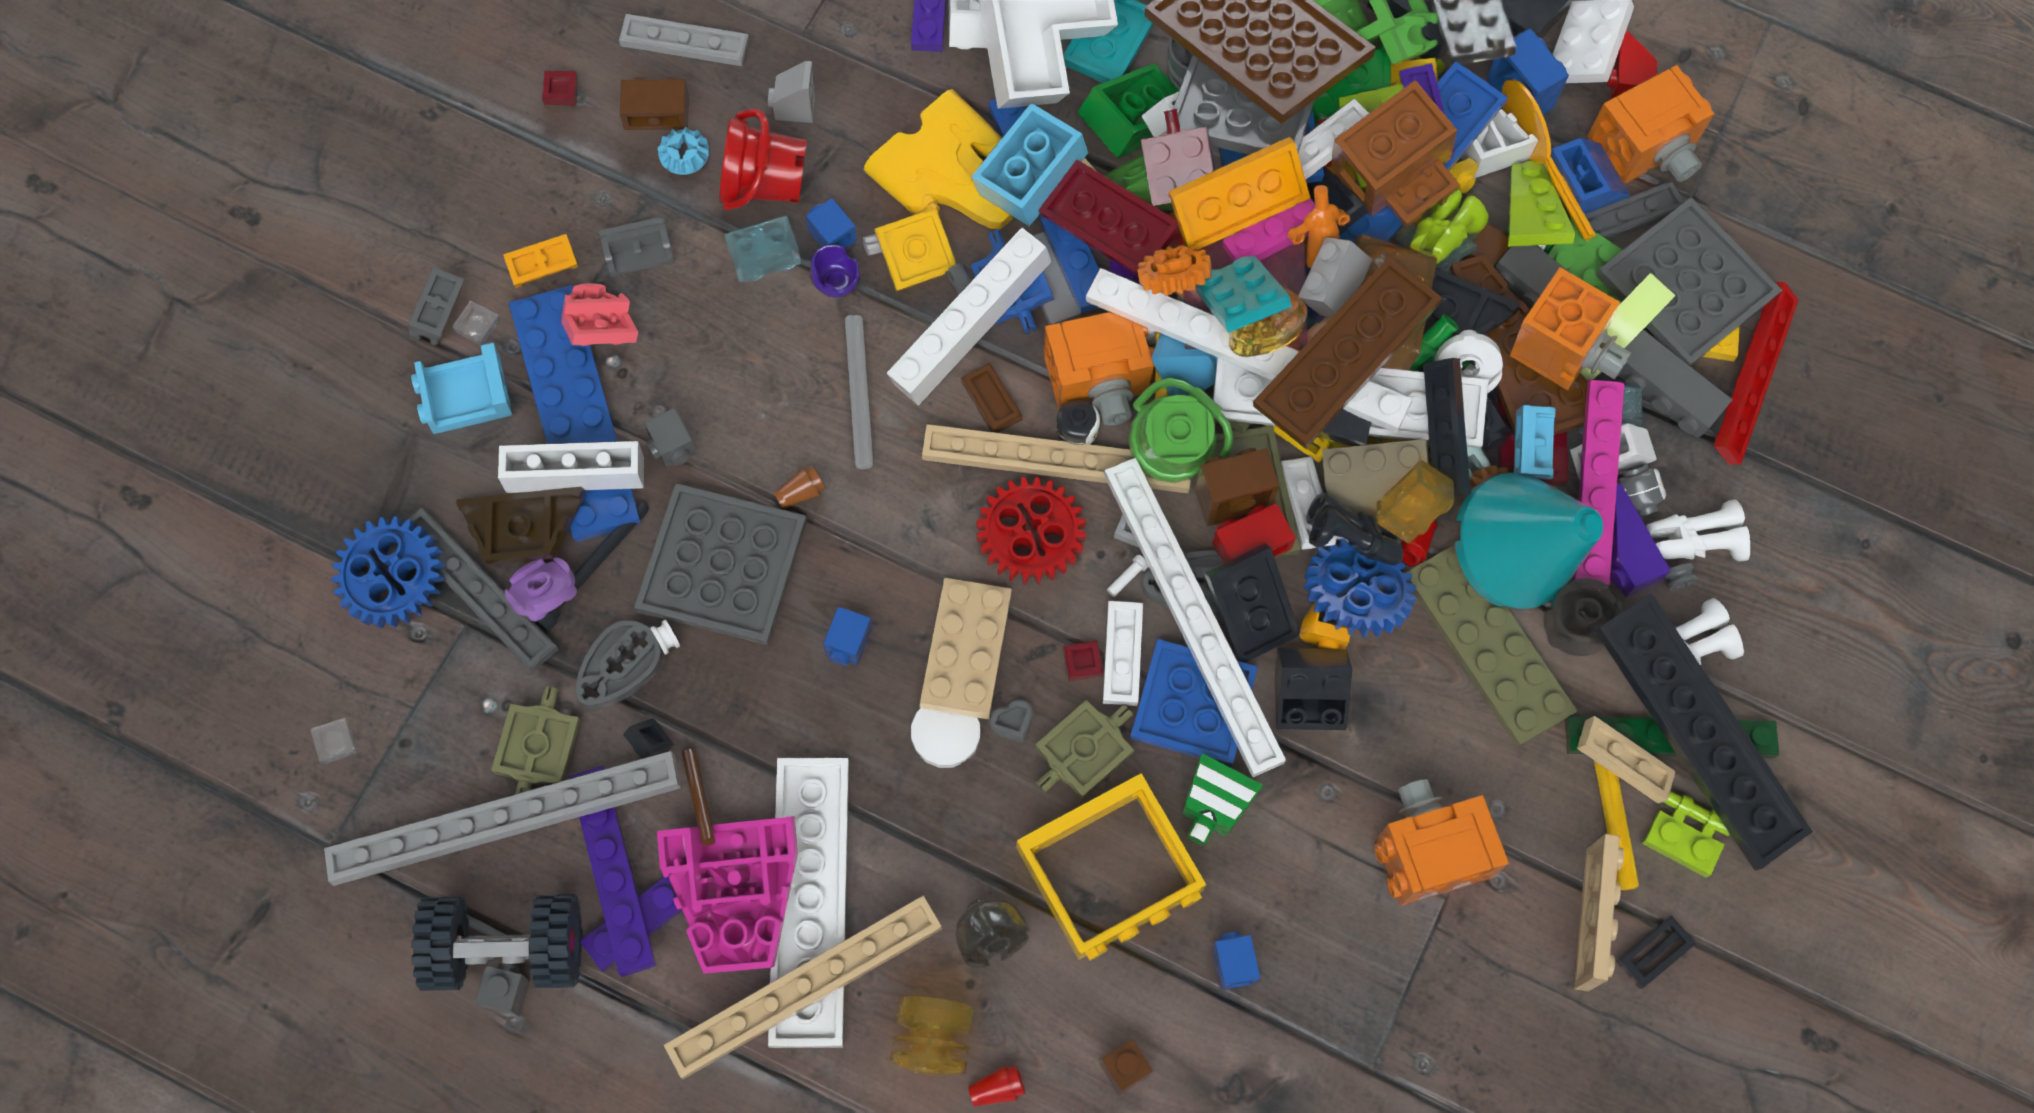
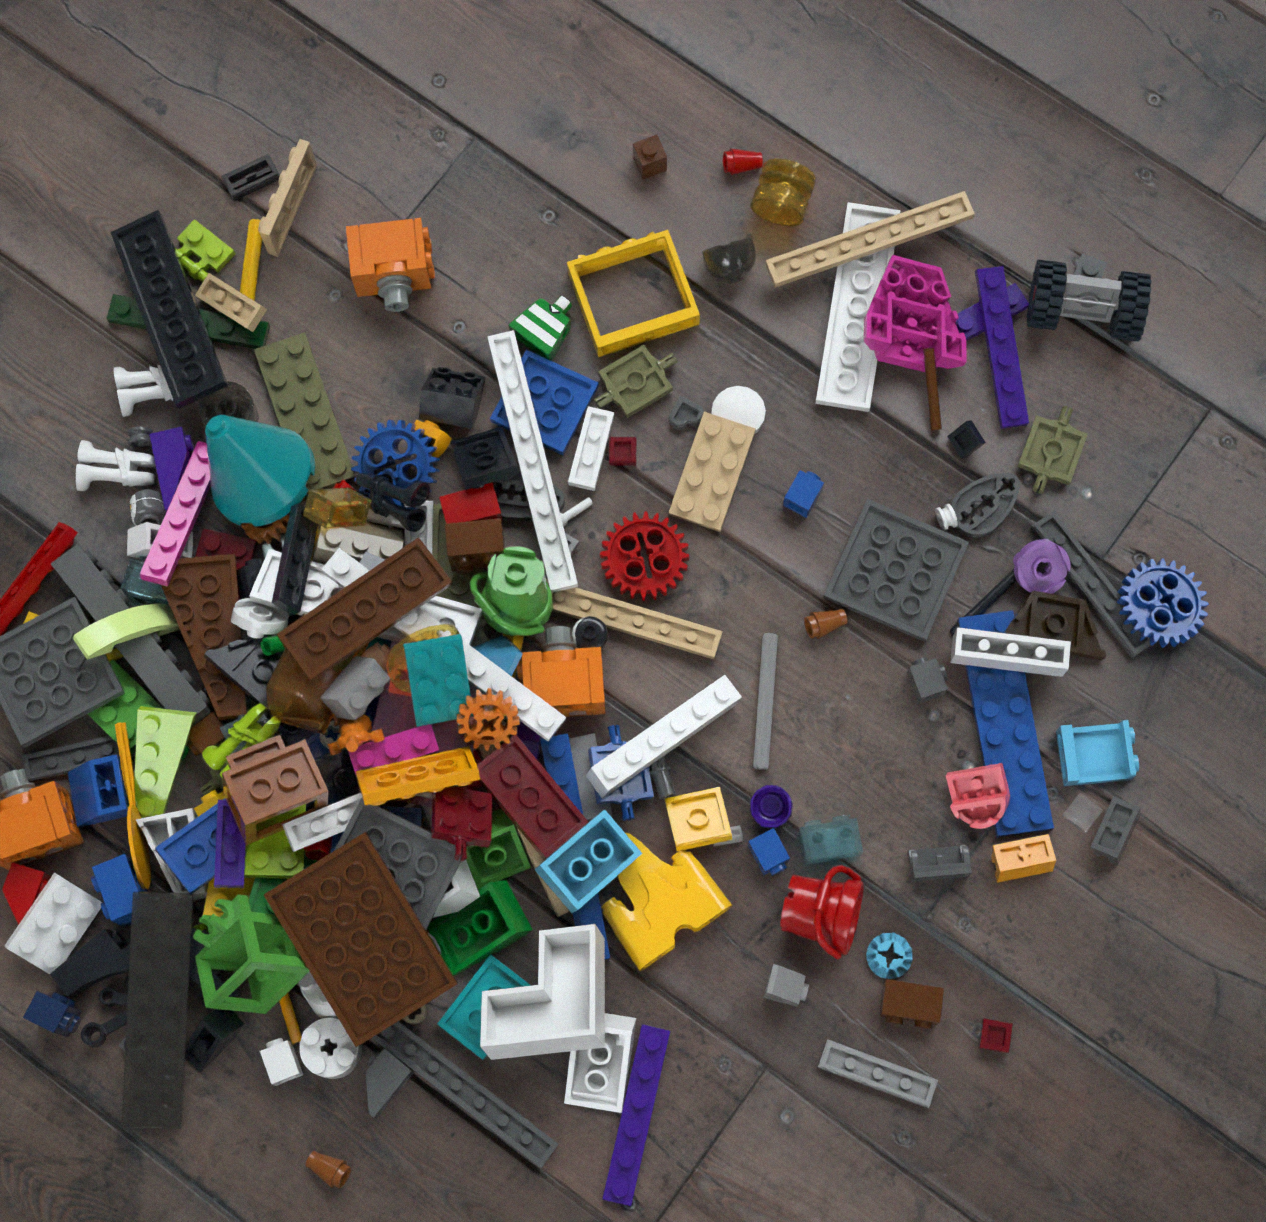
camera: 165 degrees left, 5 degrees up
clear plate [310,717,358,765] -> none
light grey plate [324,751,681,886] -> none
reddish brown tile [961,363,1022,433] -> none
blue brick [1212,932,1260,990] -> none
orange piece [1510,267,1631,390] -> none
medium azure hinge [1514,405,1556,479] -> none

